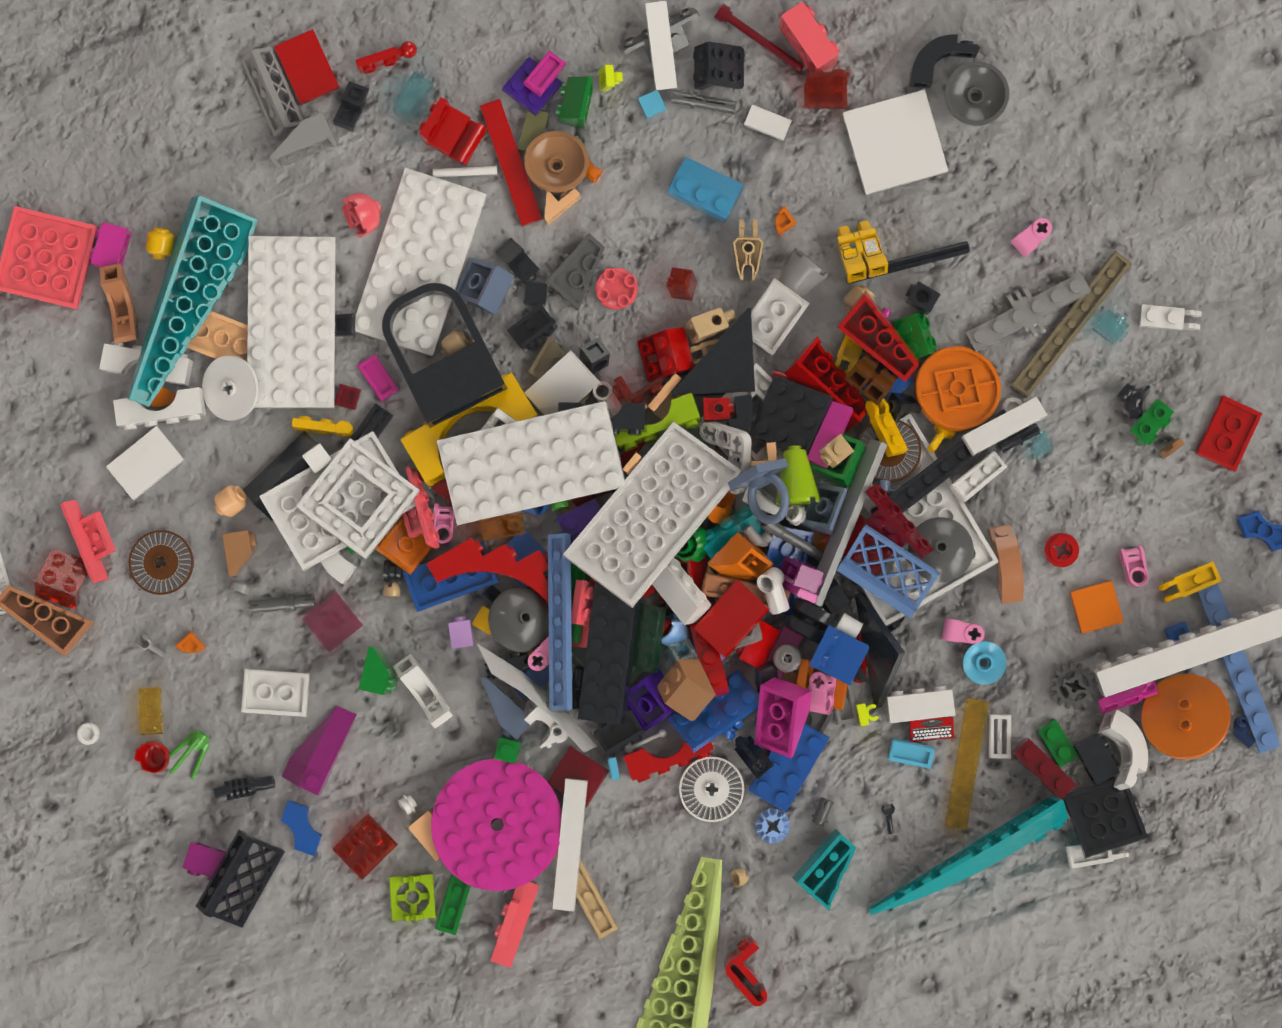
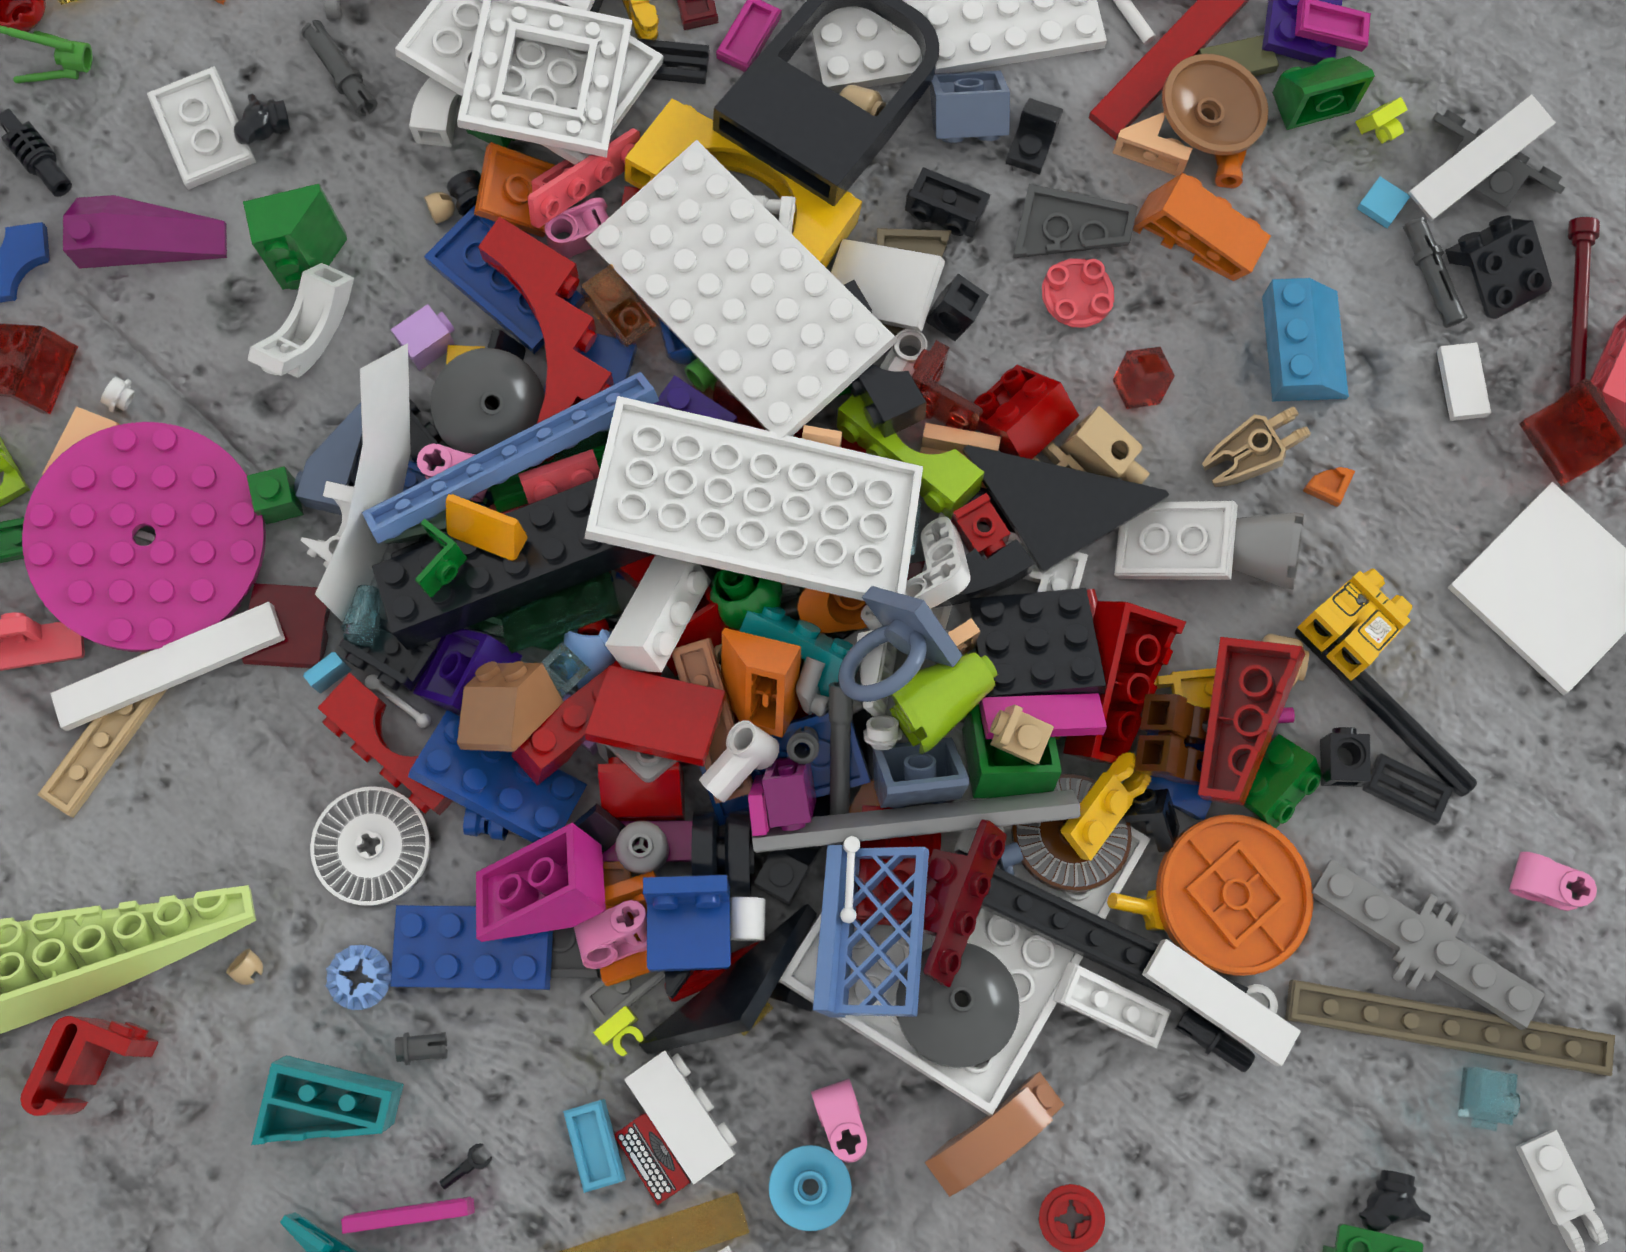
camera: 60 degrees right, 10 degrees down
clear pink plate [302,592,364,653] -> none
black tile [524,282,548,306] -> none
black hinge [734,735,774,779] -> none
clear light blue tile [1031,430,1054,459] -> none
none -> black animal [234,94,290,145]
none -> clear light blue cone [341,585,380,646]
none -> dark pink tile [341,1196,475,1234]
none -> green bracket [415,518,467,597]
none -> light orange slope [446,494,528,561]
none -> dark grey pin [787,726,819,764]
none -> white hinge [840,836,860,923]
none -> orange wedge [1133,173,1271,281]
none -> black tile [1362,753,1454,825]

